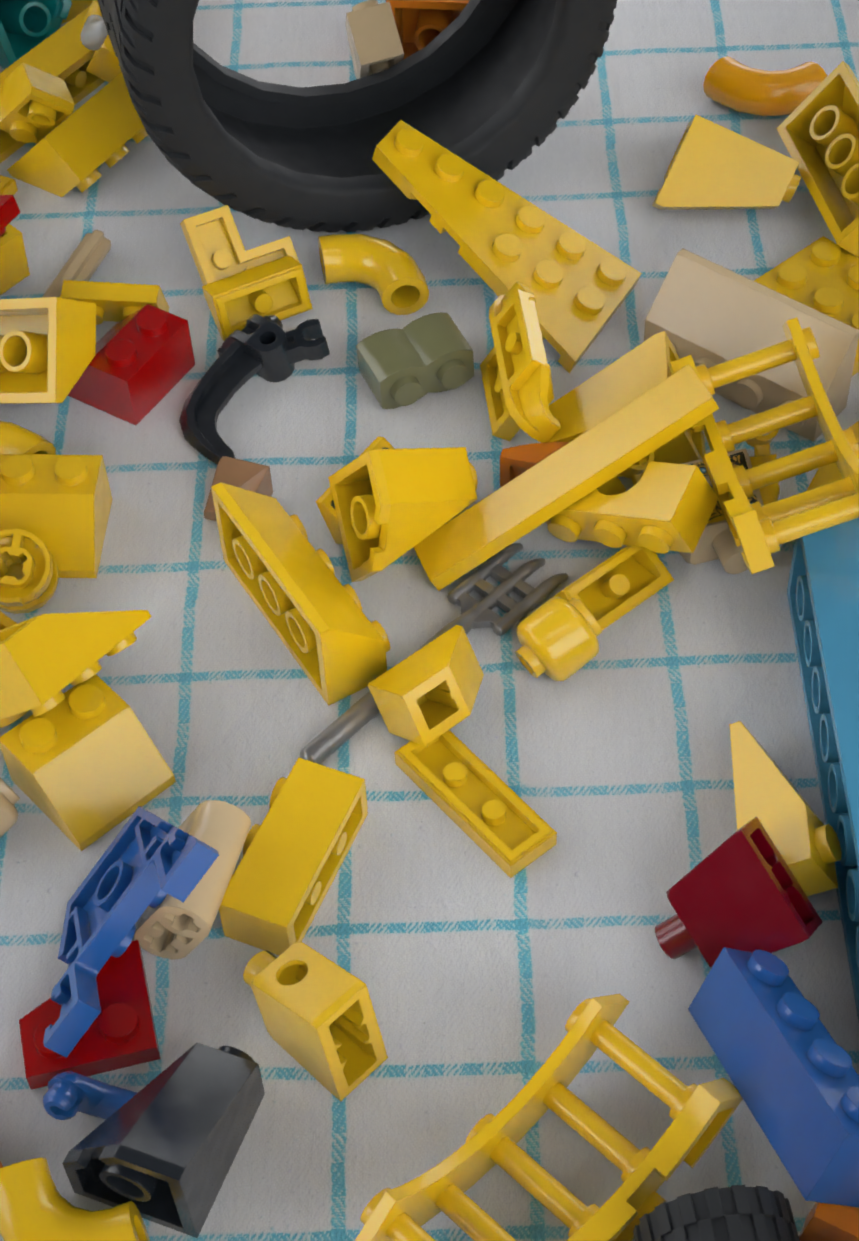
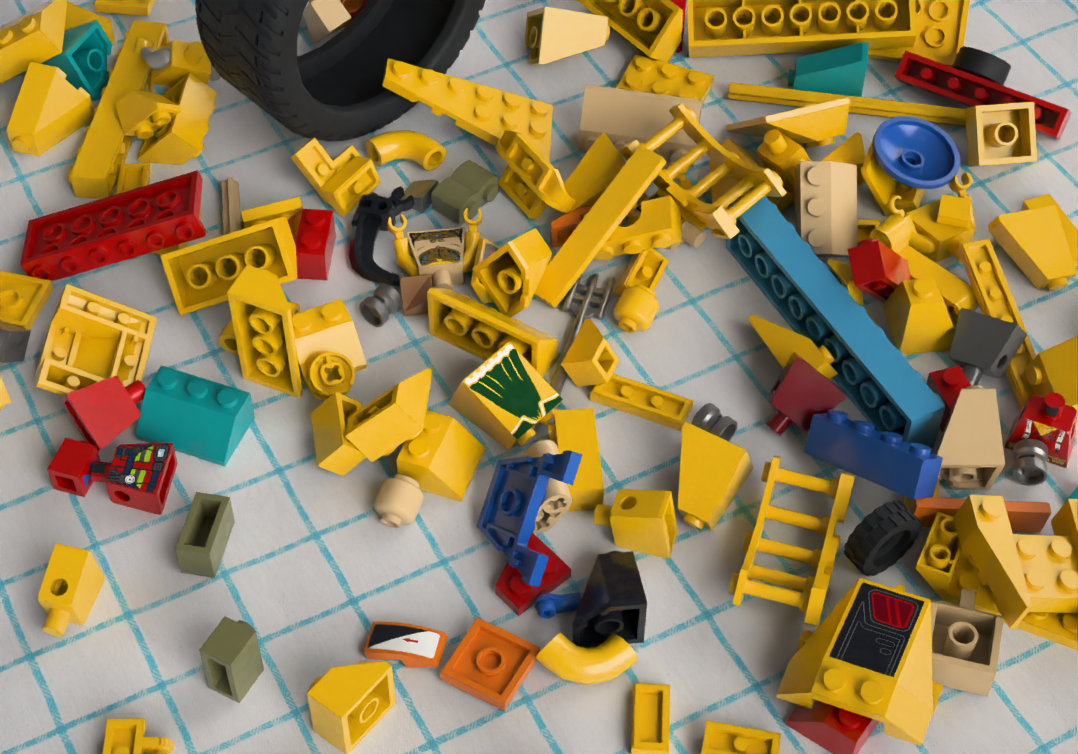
camera: 30 degrees left, 0 degrees up
none -> flat silver wheel [359,283,403,327]
none -> torso [387,208,483,290]
none -> flat silver slope [399,180,438,213]
none -> slope [448,342,563,450]
none -> yellow slope [678,421,753,531]
none -> flat silver wheel [691,403,738,442]

